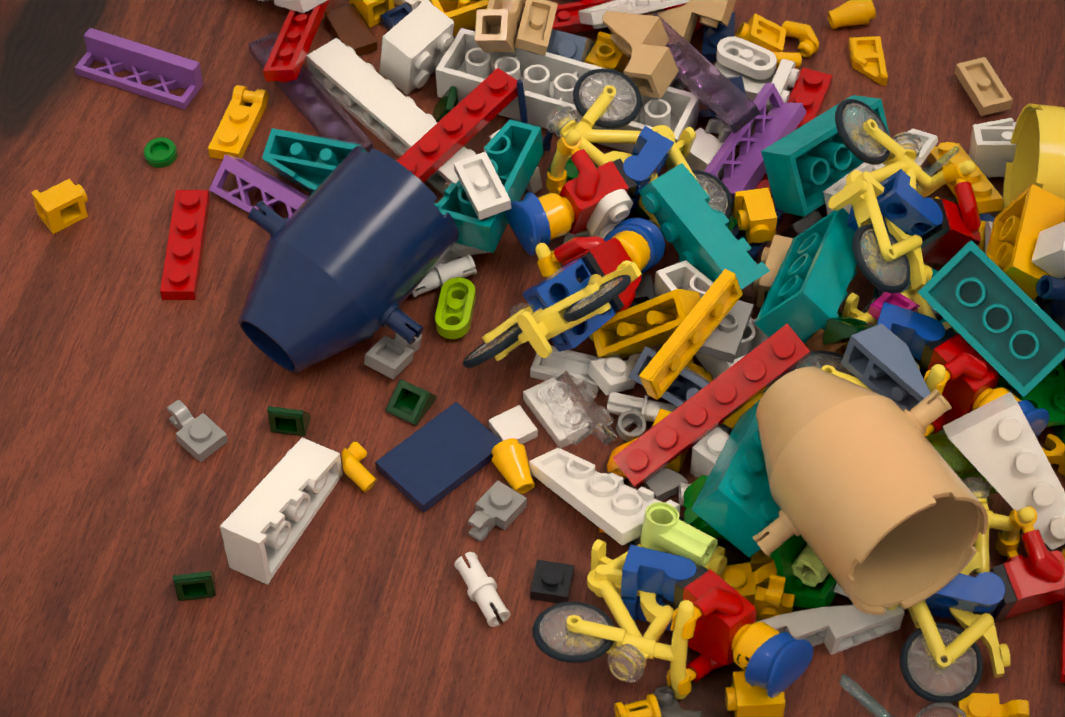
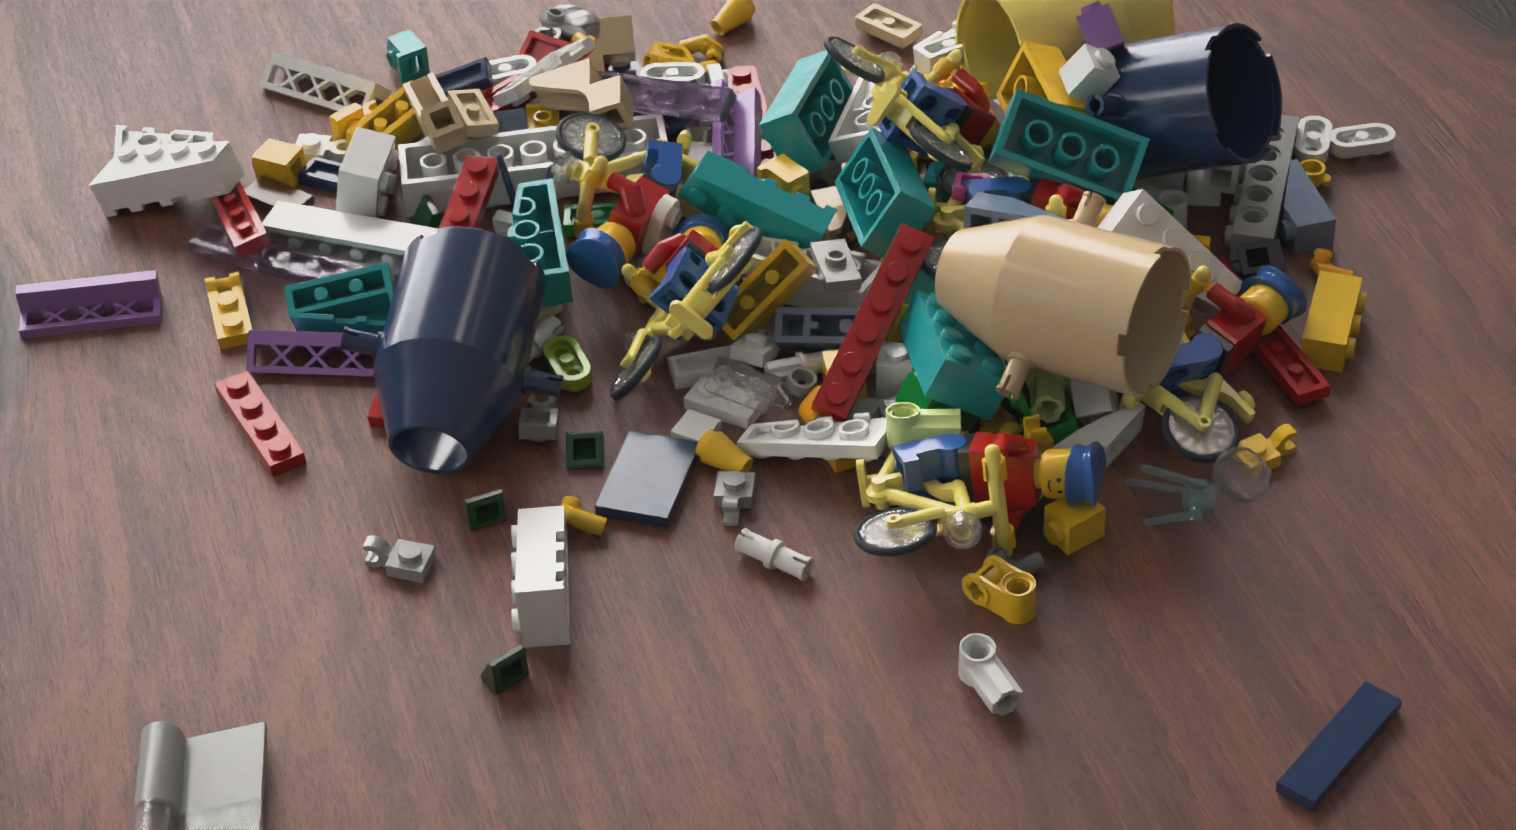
camera: 30 degrees left, 10 degrees down
yellow brick [31,179,88,234] -> none
green tile [144,137,178,168] -> none
white plate [454,152,511,220] -> none
black plate [530,560,574,603] -> none
yellow tile [639,269,743,400] -> none
dark green slope [823,316,876,345] -> none
yellow tile [848,36,888,85] -> none

